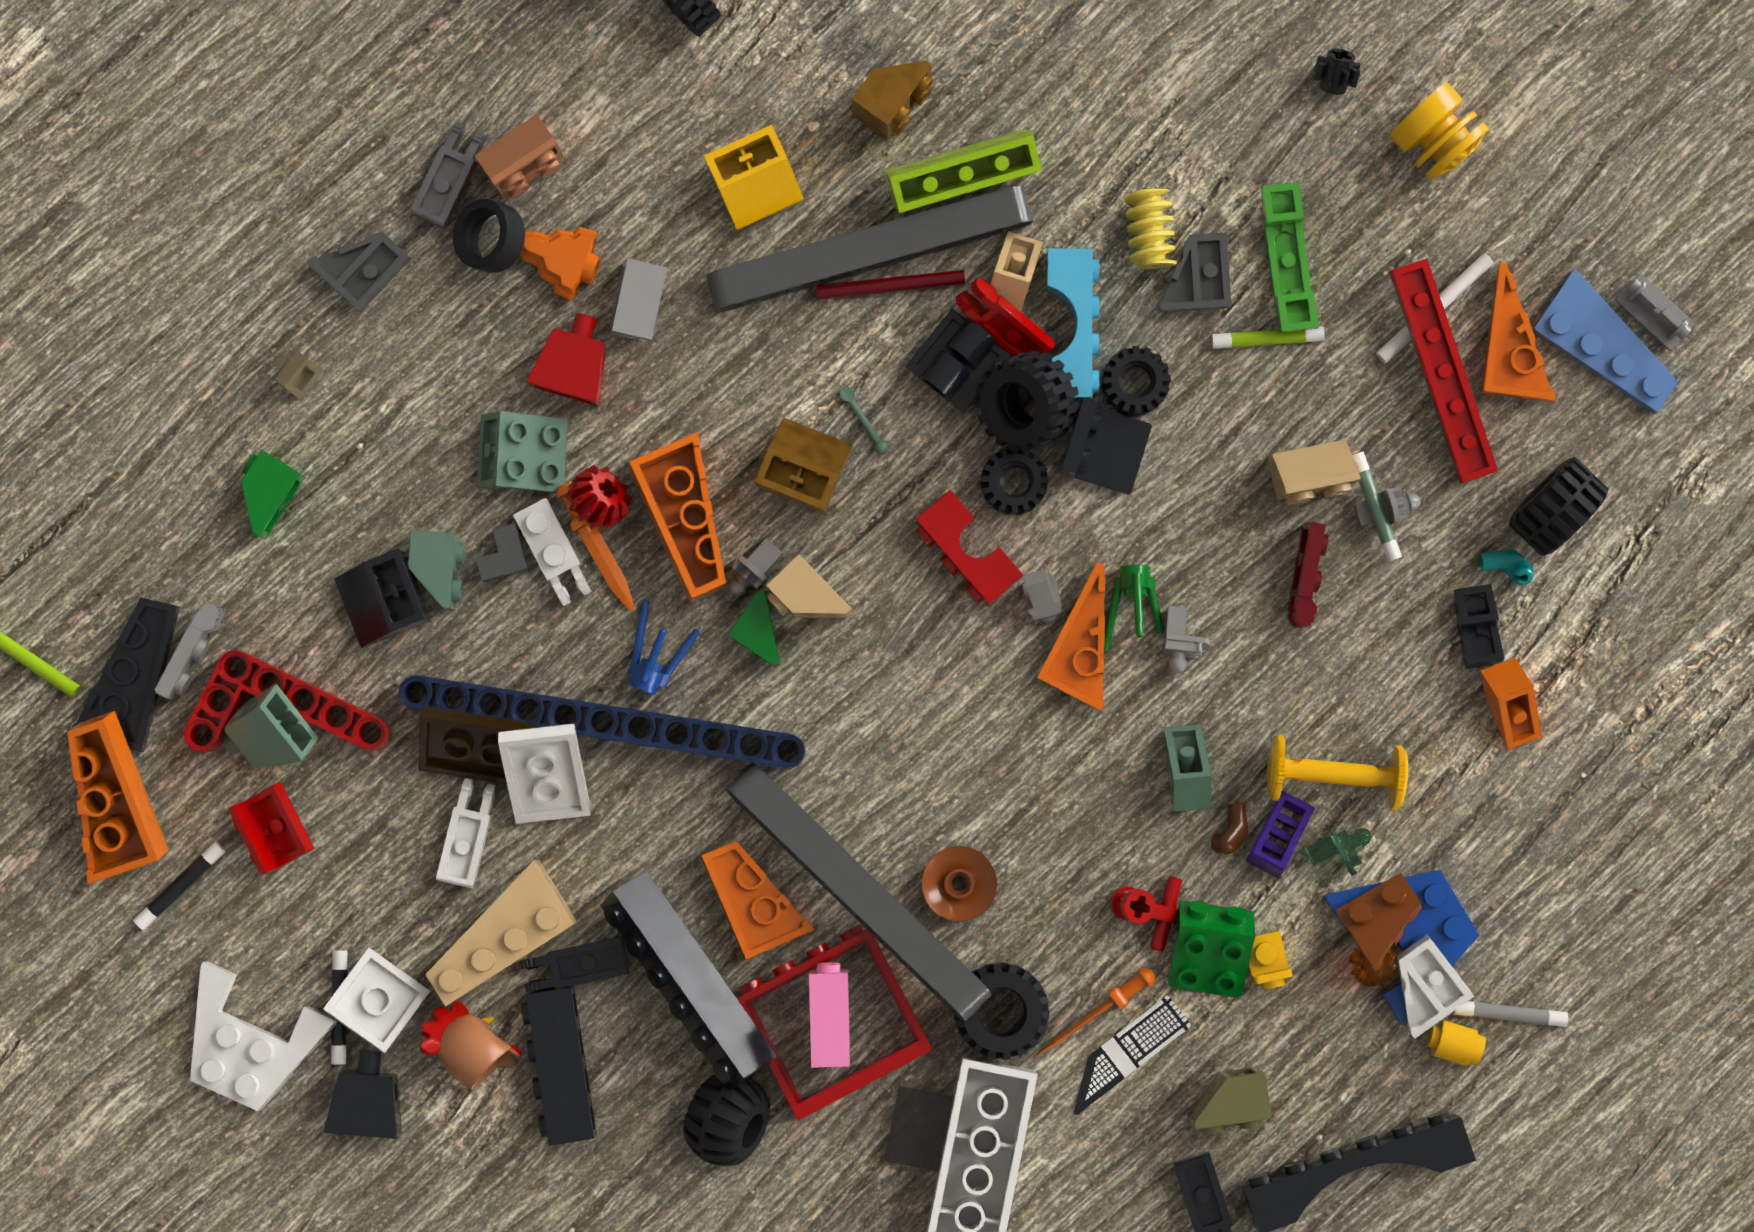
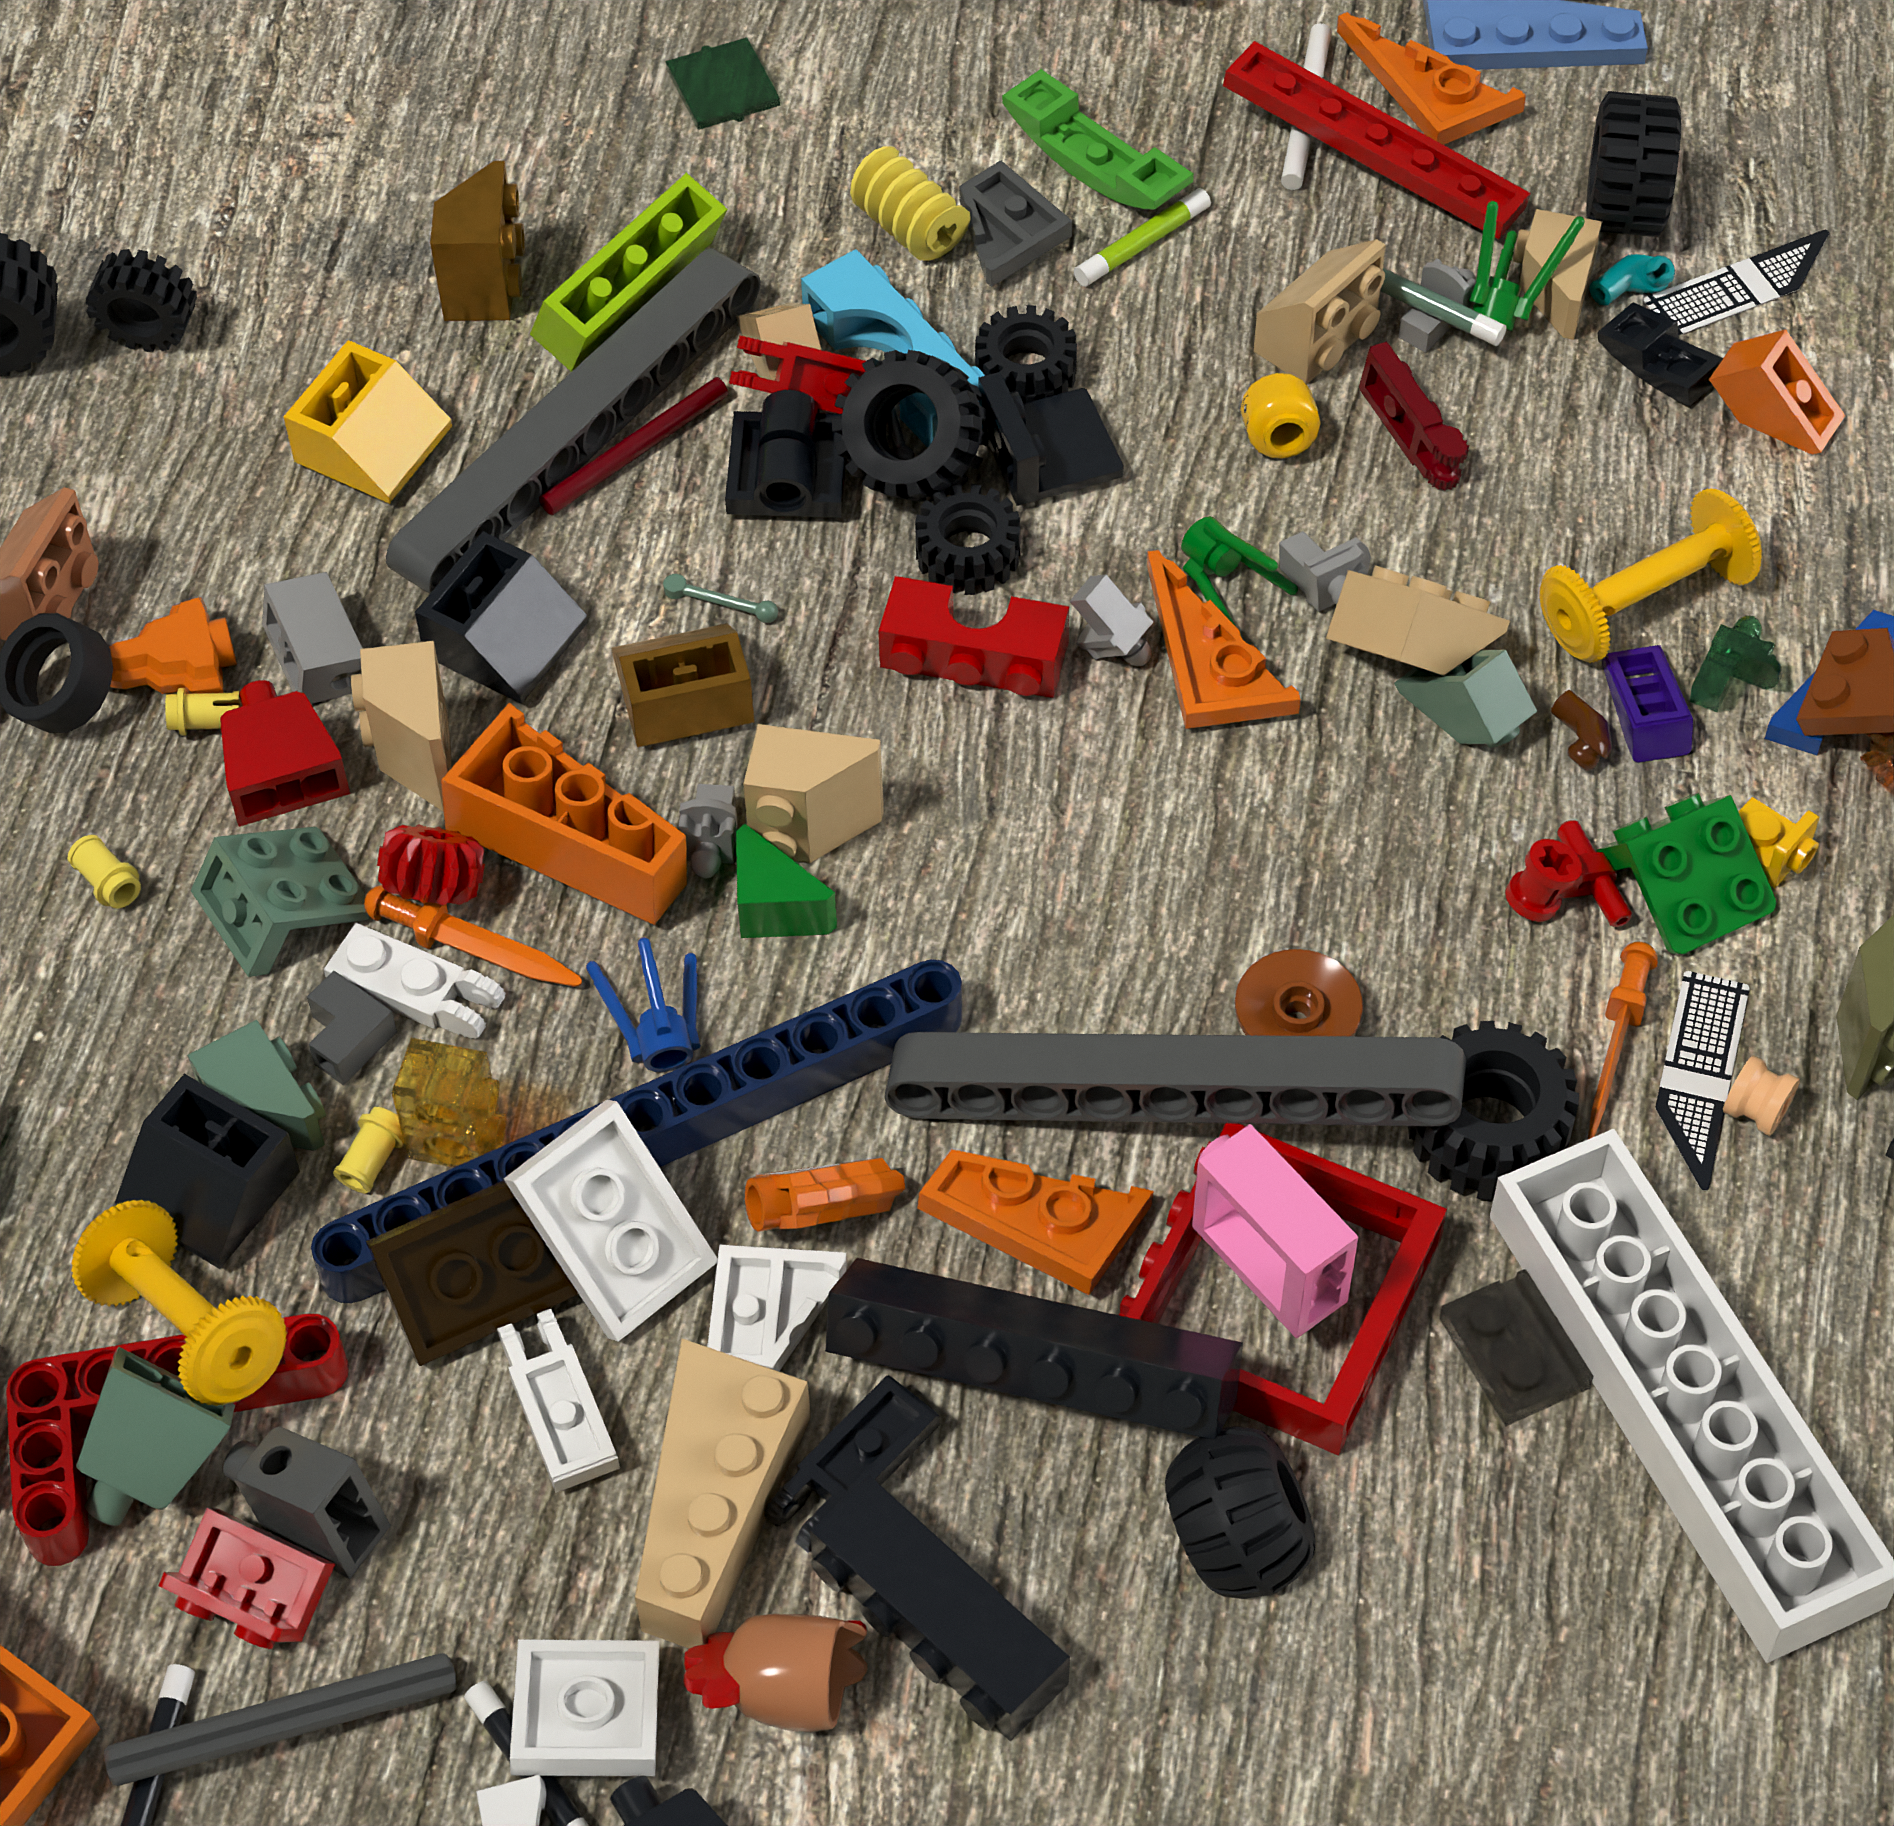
camera: 35 degrees left, 30 degrees down
none -> light yellow pin [67,835,141,908]
none -> yellow hose [71,1200,287,1406]
none -> dark grey axle [104,1653,456,1786]
none -> light yellow pin [165,688,241,736]
none -> dark grey torso [223,1426,391,1579]
none -> light yellow pin [333,1107,407,1194]
none -> tan slope [351,641,452,812]
none -> clear yellow brick [391,1038,507,1168]
none -> black slope [415,531,588,704]
none -> clear green piece [665,37,780,130]
none -> white wing [707,1245,847,1371]
none -> orange rock [745,1158,905,1232]
none -> yellow head [1240,373,1320,459]
none -> tan slope [1326,566,1510,675]
none -> green plant [1470,201,1585,332]
none -> tan slope [1513,209,1602,340]
none -> sticker [1644,230,1829,336]
none -> light nougat wheel [1723,1055,1800,1136]

